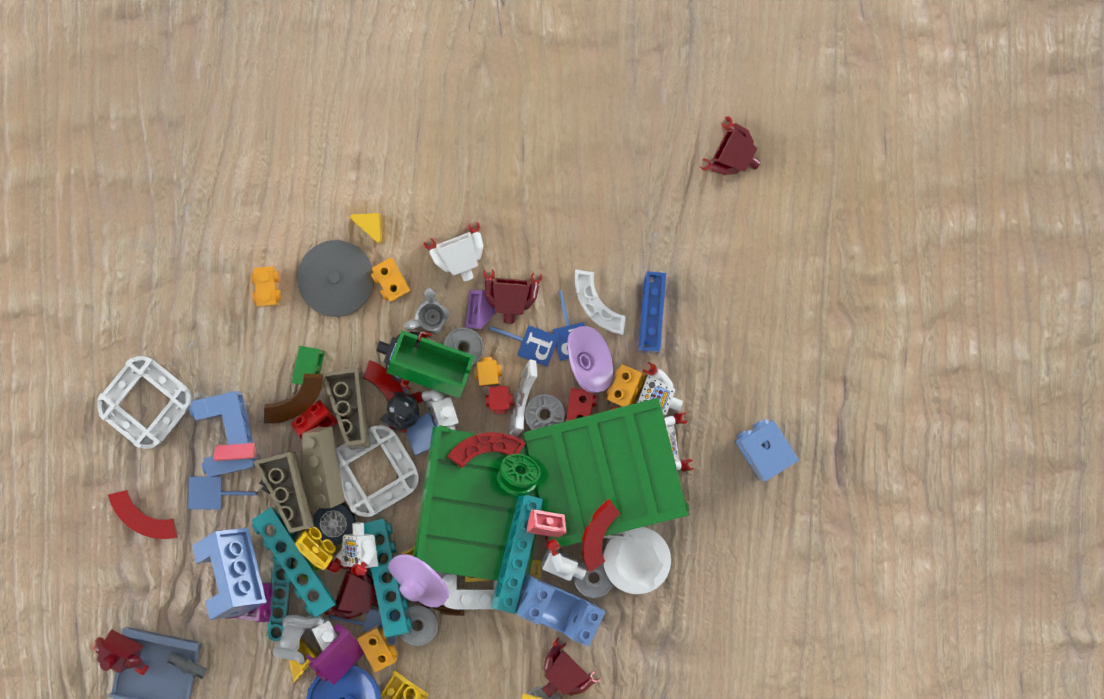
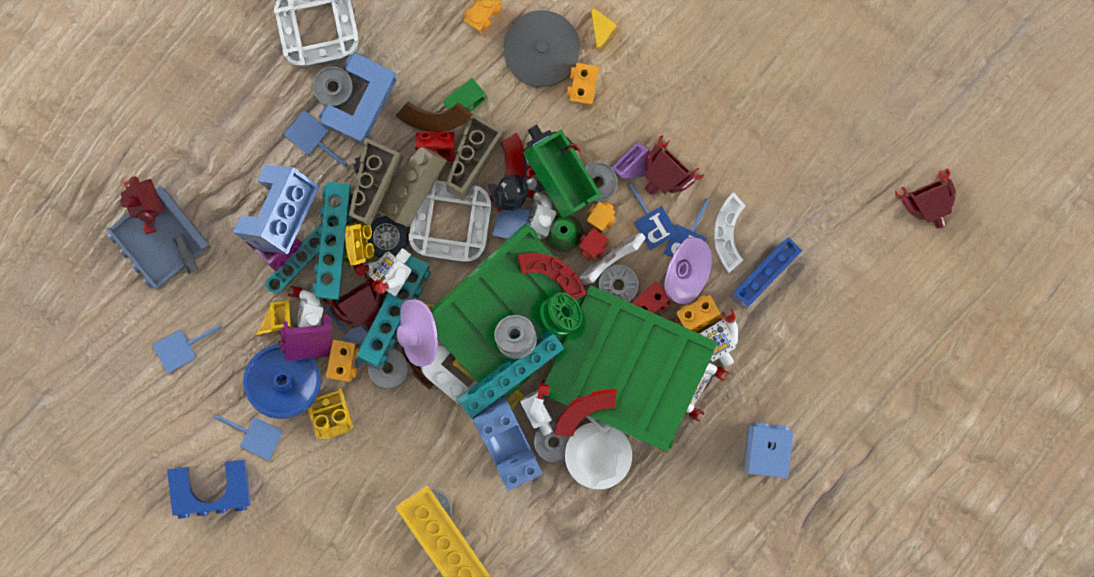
camera: 35 degrees right, 0 degrees up
red tile [108,490,178,539] -> none
coral slope [213,443,255,461] -> none
light grey hair [272,615,318,664] -> none
light grey hair [404,288,449,334] -> none
white torso [424,222,483,281] -> none
coral slope [527,509,566,538] -> none
dark red torso [542,637,600,697] -> none
none -> light grey wheel [313,66,354,108]
none -> light grey wheel [494,315,537,359]
none -> dark grey axle [527,178,547,192]
none -> green cone [545,214,583,252]

